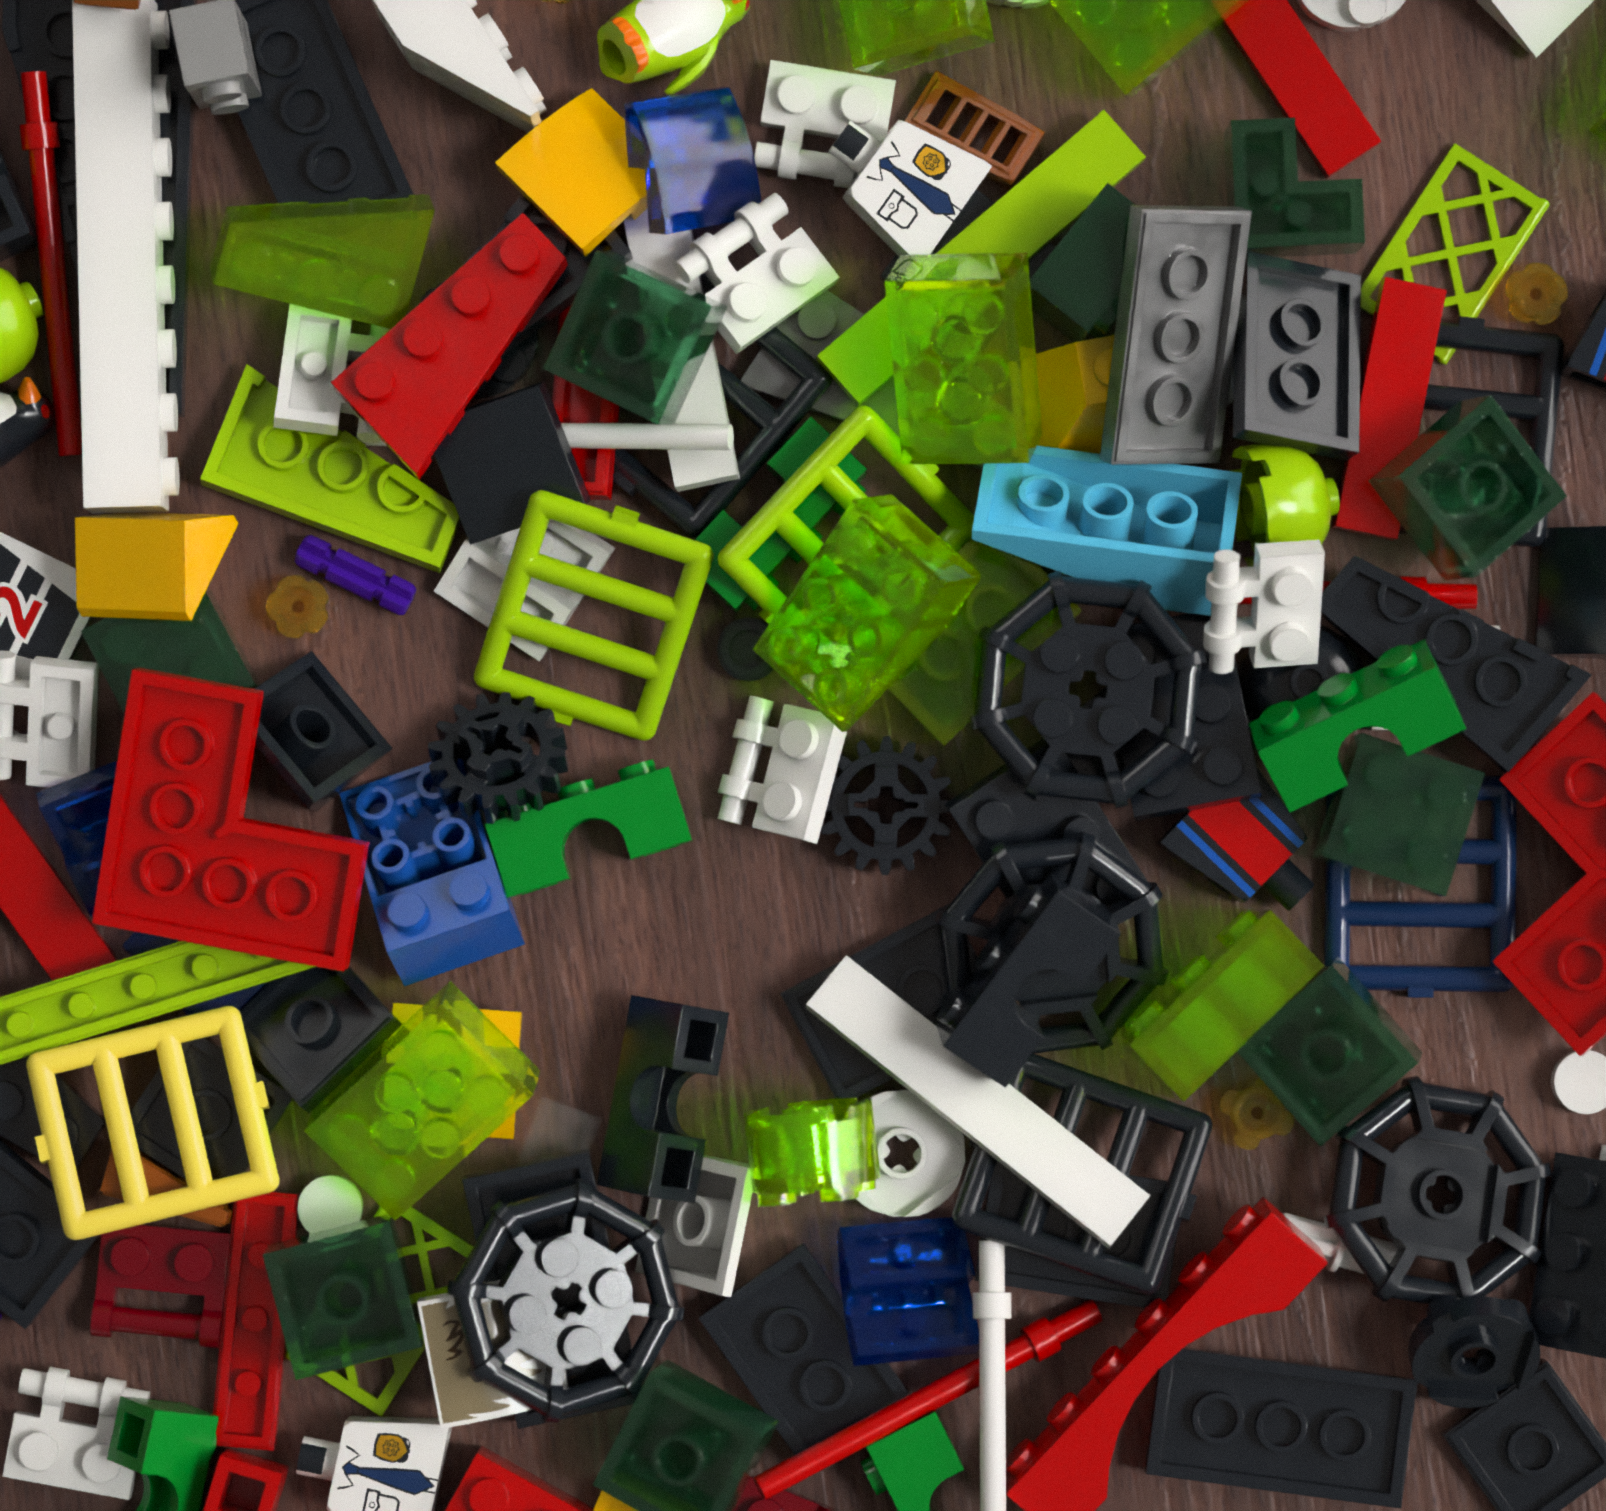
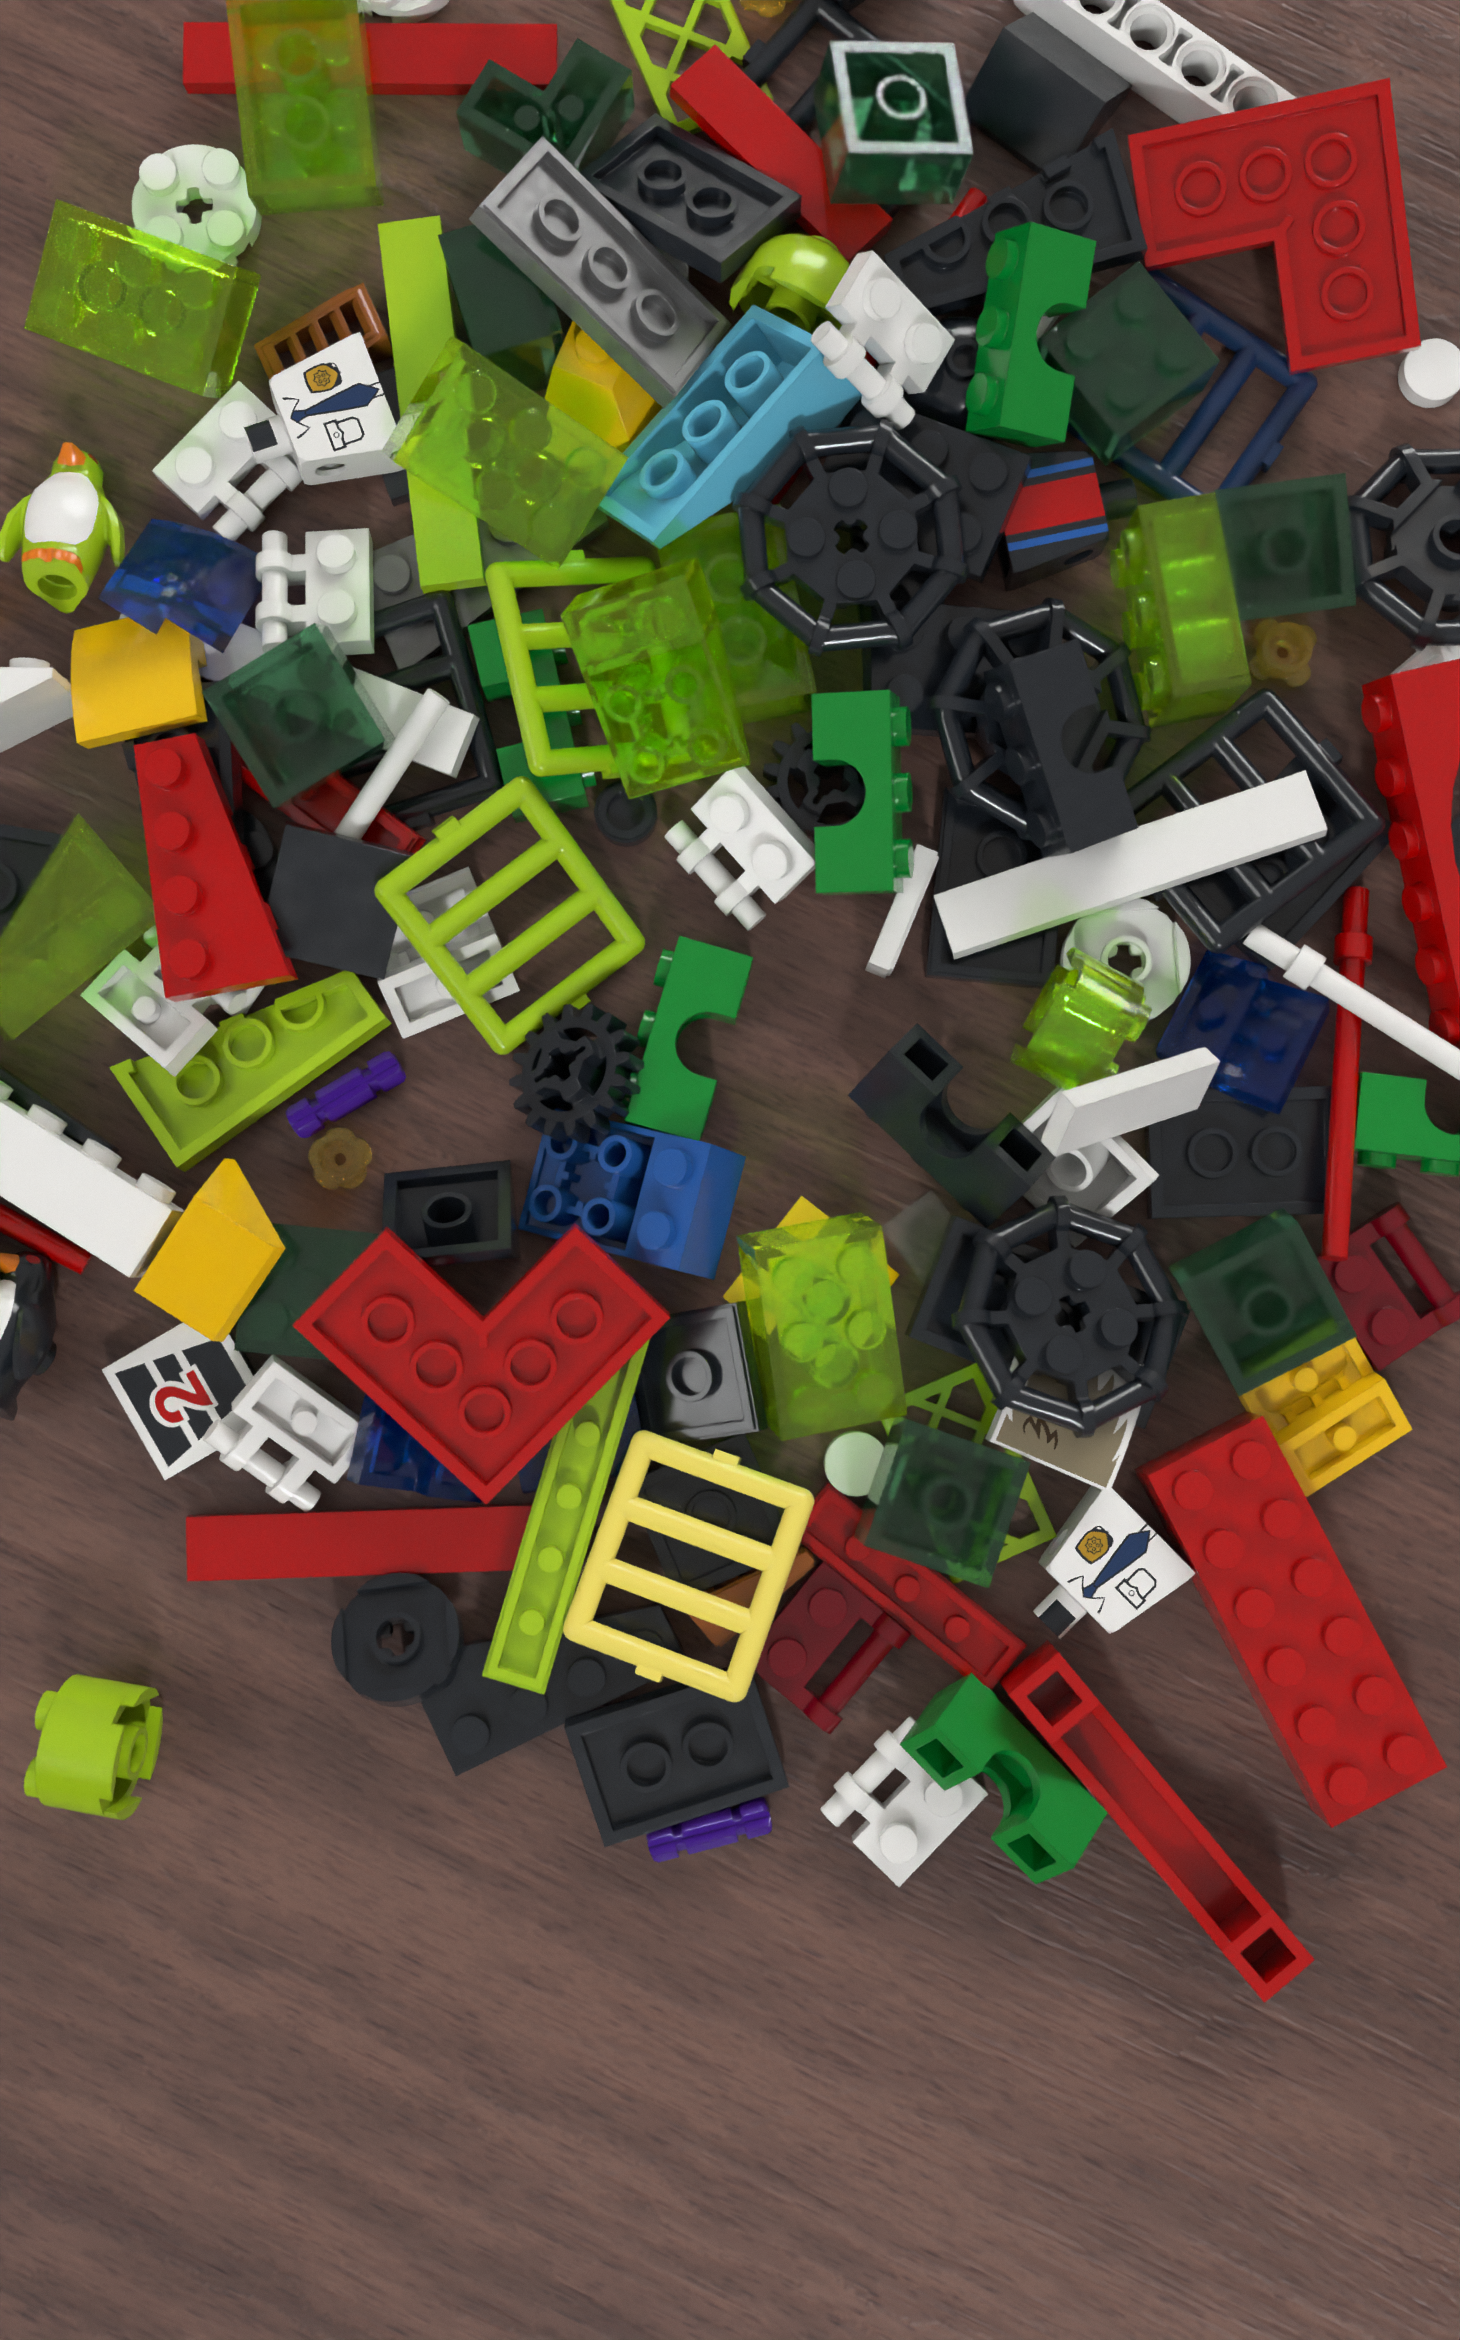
camera: 55 degrees left, 0 degrees up
none -> green arch [811,690,914,895]
none -> white tile [865,844,939,978]
none -> white tile [1041,1047,1220,1156]

